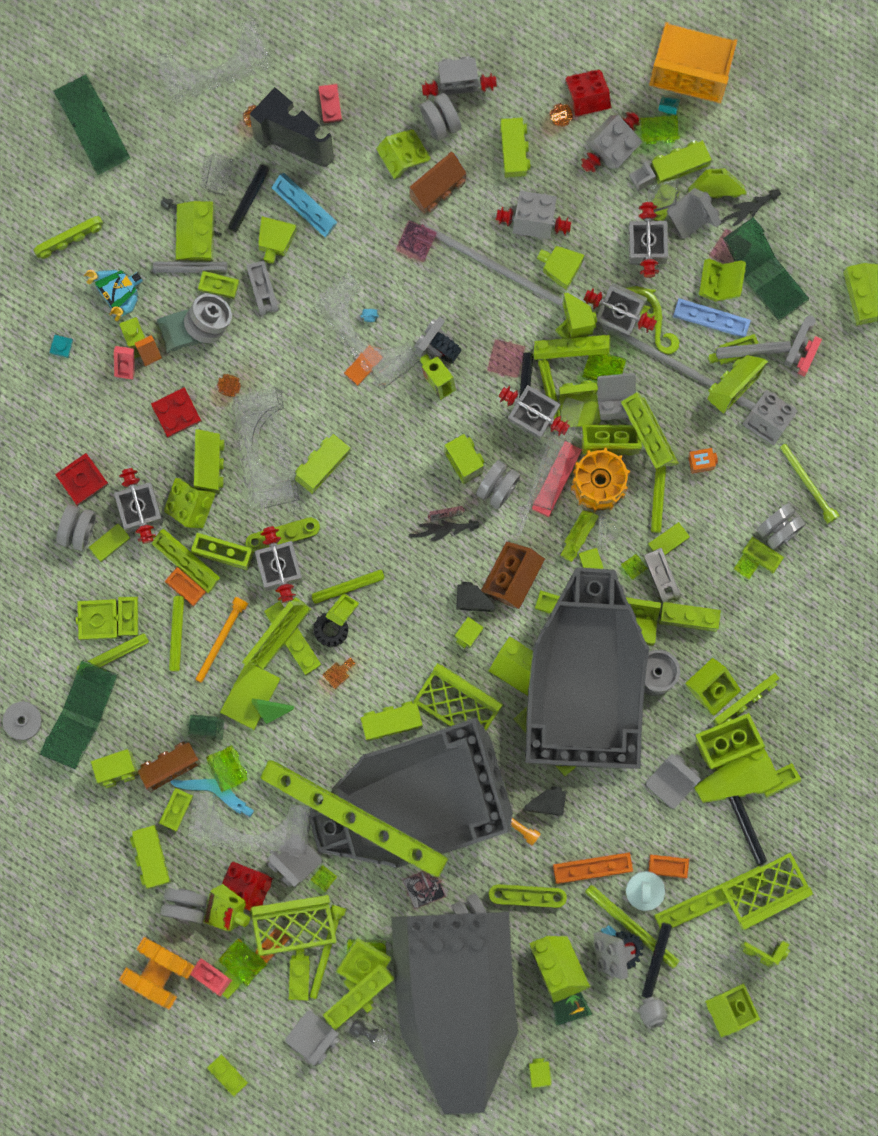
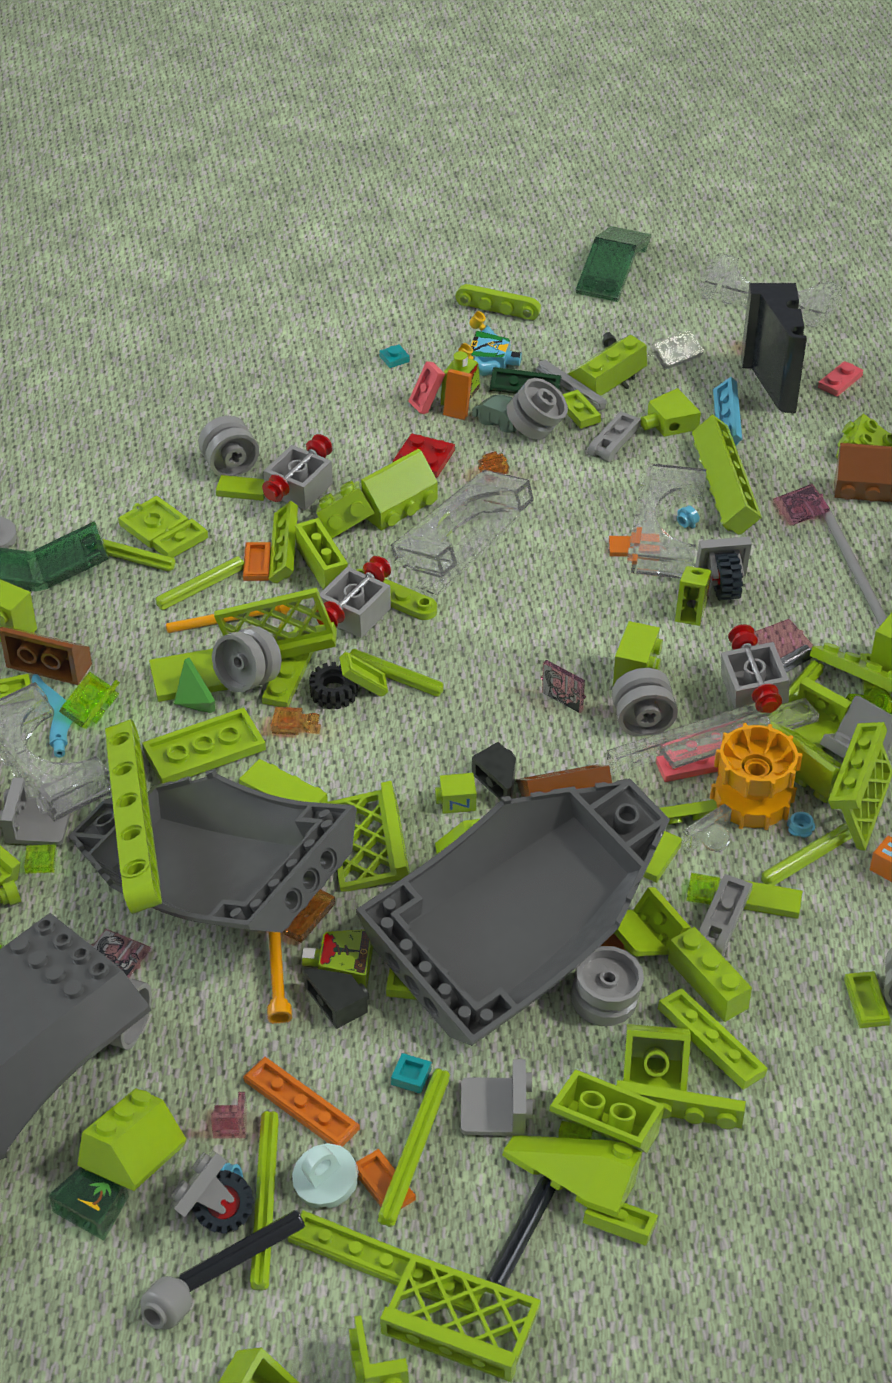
camera: 50 degrees right, 35 degrees down
red plate [55,453,109,506] -> none
clear green torso [186,715,225,740] -> none
black axle [228,164,269,232] -> none
lime brick [295,434,351,494] -> none
pearl dark grey piece [409,520,479,542] -> none
lime plate [488,884,567,908] -> none
clear neon green tile [733,553,760,580] -> none
none -> lime plate [142,707,266,784]
none -> clear pink panel [211,1091,247,1139]
none -> light grey wheel [212,626,282,692]
none -> lime torso [302,929,373,989]
none -> lime axle [378,1068,450,1227]
none -> teal plate [391,1053,432,1094]
none -> dark green tile [489,367,562,394]
none -> lime plate [657,988,768,1090]
none -> lime brick [692,414,762,535]
none -> medium azure plate [787,812,815,838]

